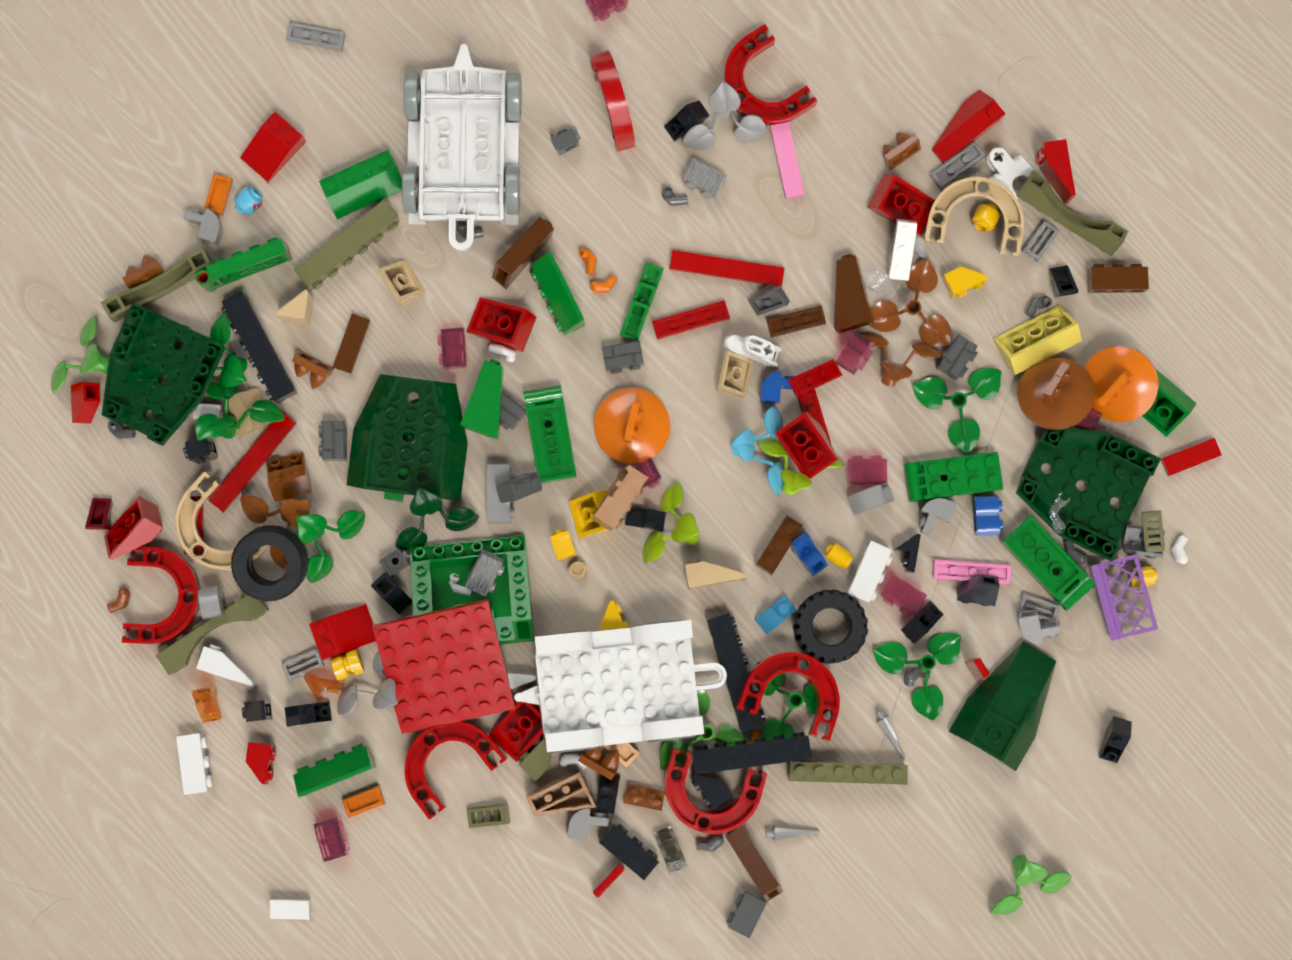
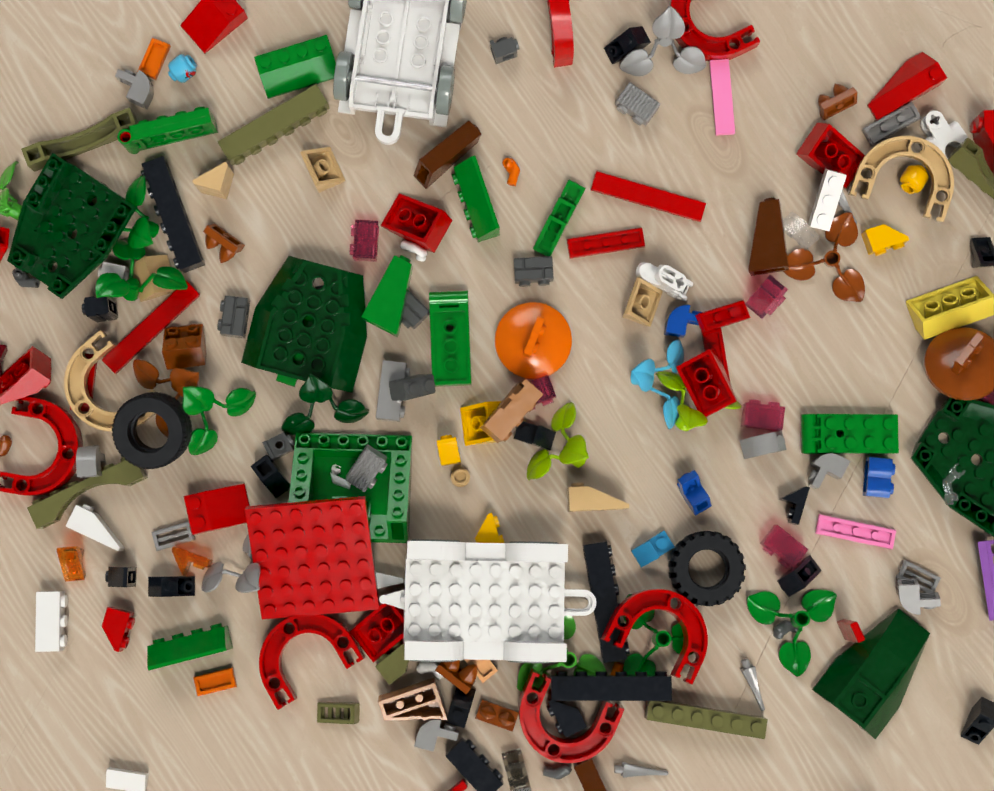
camera: 10 degrees right, 0 degrees up
dark orange tile [123,255,164,289] -> none
clear pink brick [313,817,350,862] -> none
yellow wheel [330,649,365,681] -> none
reddish brown tile [333,314,370,374] -> none
dark grey arm [456,221,484,239] -> none
orange arm [590,274,618,294] -> none
dark grey arm [662,187,688,206] -> none
dark grey slope [748,284,790,316] -> none
reddish brown brick [755,515,803,576] -> none
reddish brown tile [766,305,826,338] -> none
yellow brick [824,542,854,569] -> none
white brick [847,541,893,604] -> none
dark orange plant [854,332,943,387] -> none
green plant [913,368,1002,453] -> none
dark grey brick [936,334,978,380] -> none
black slope [956,574,1000,606] -> none
green hinge [1001,516,1095,611] -> none
light grey tile [1022,220,1060,262] -> none
dark grey arm [1025,296,1052,318] -> none
dark grey arm [1064,541,1088,565] -> none

